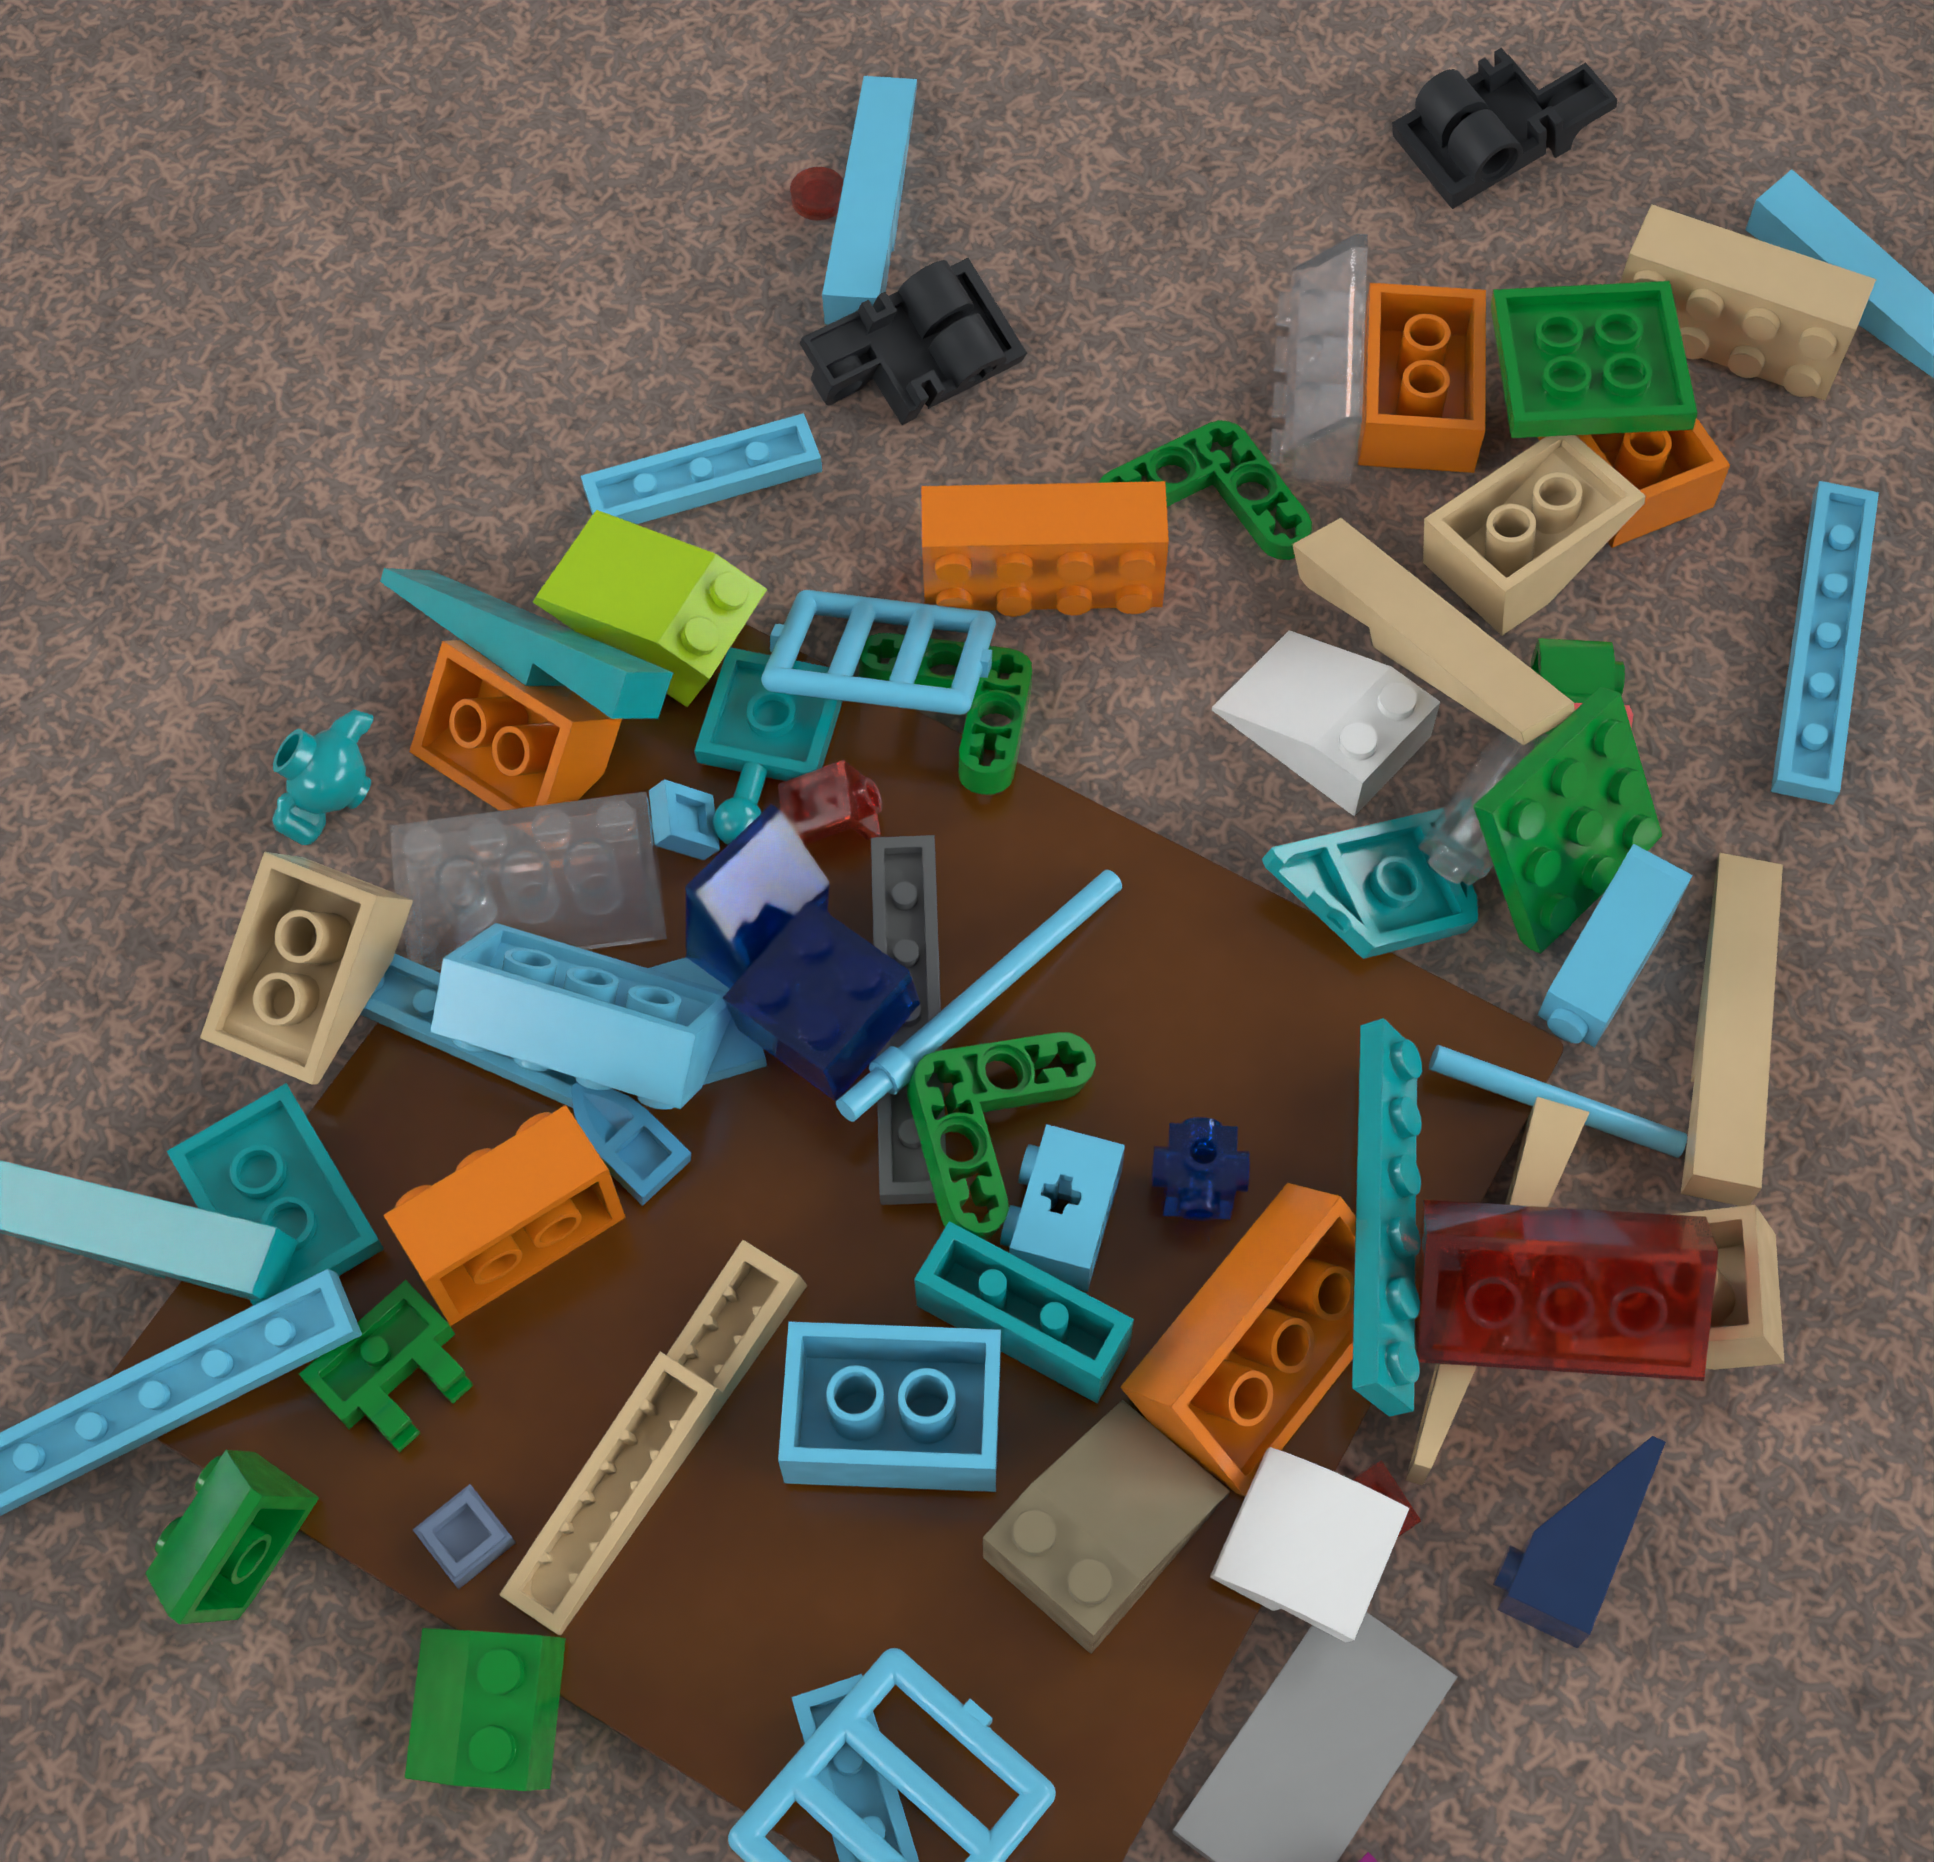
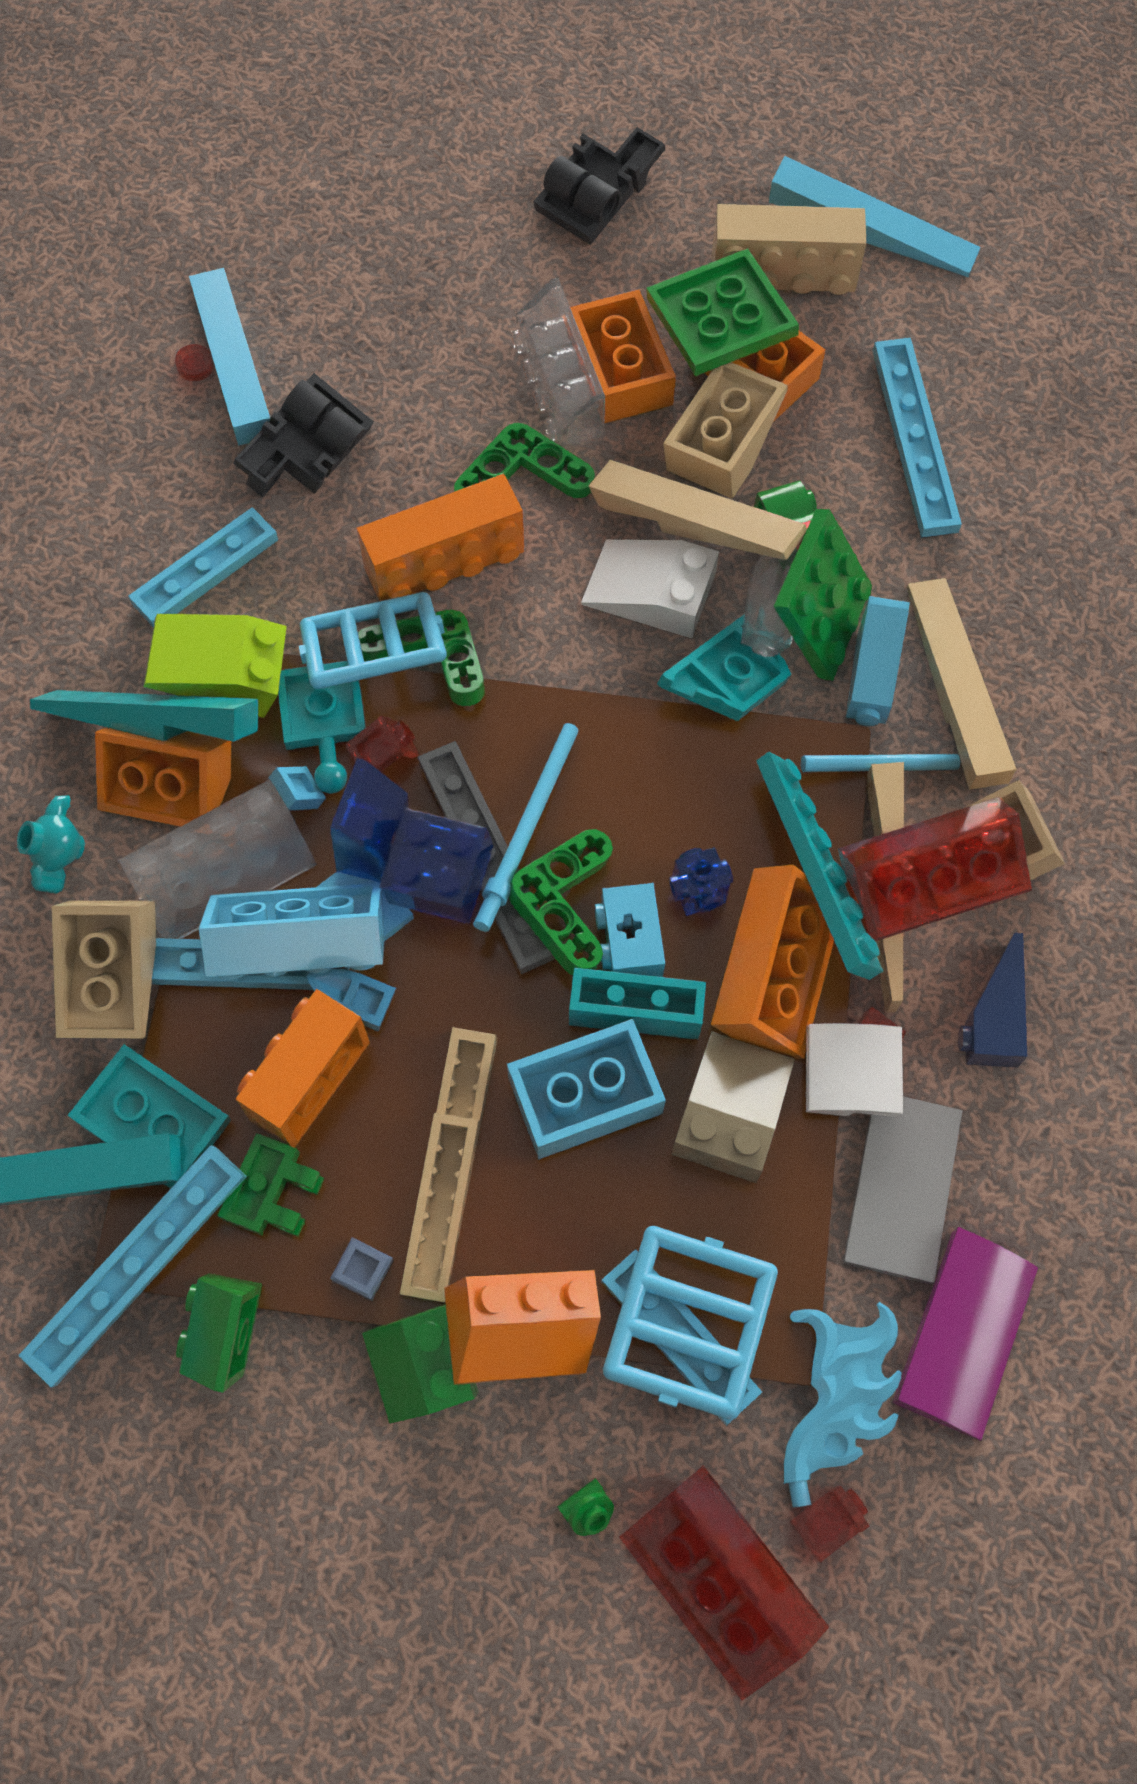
camera: 25 degrees left, 5 degrees up
none -> orange slope [444,1270,601,1385]

